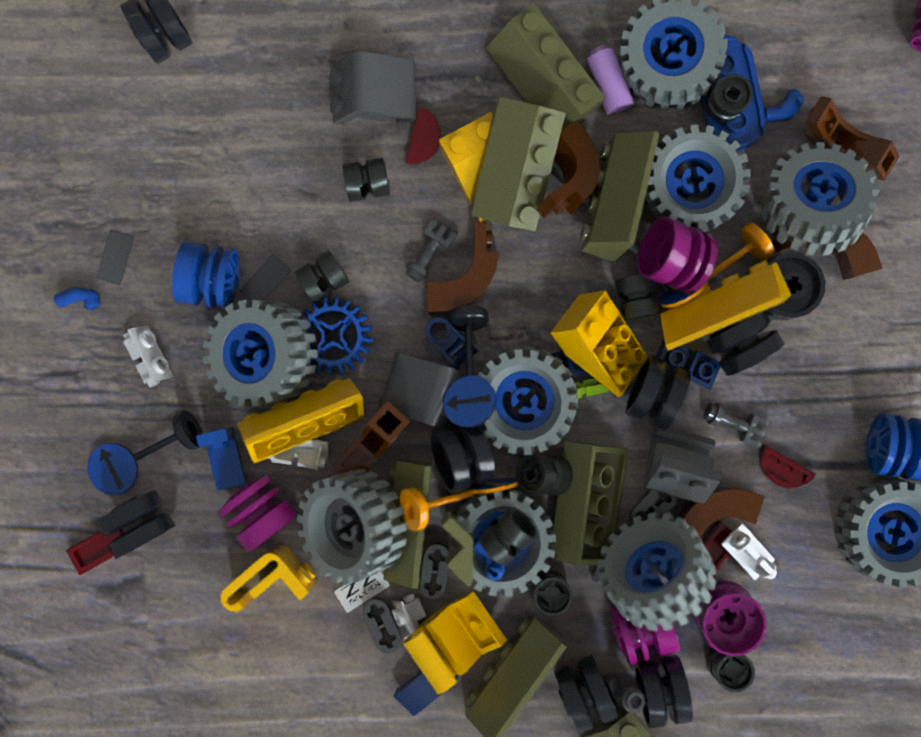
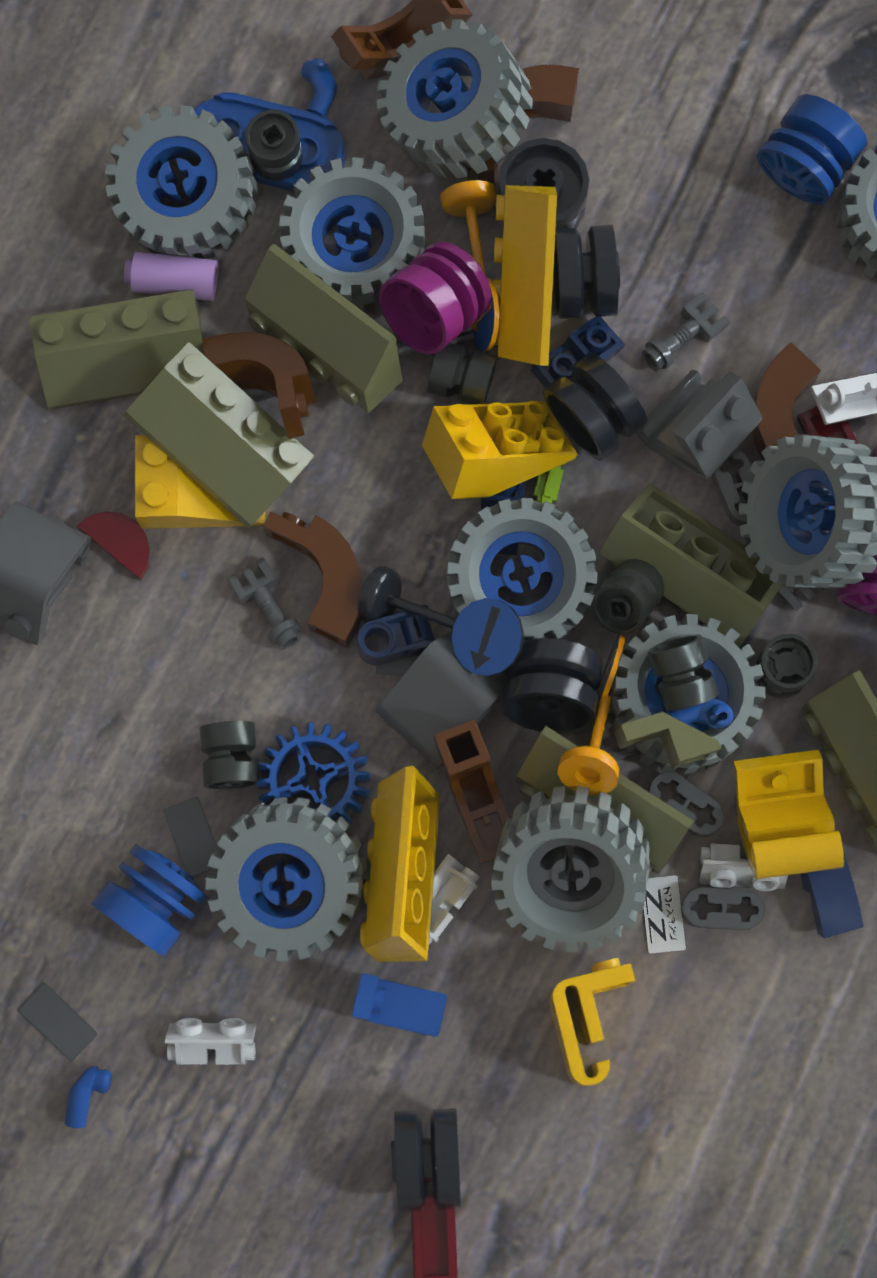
camera: 60 degrees left, 10 degrees down
piece [87,410,203,495] -> none
magenta wheel [217,474,298,554] -> none
pearl dark grey wheel [342,157,390,202] -> none
dark red tile [759,444,816,489] -> none

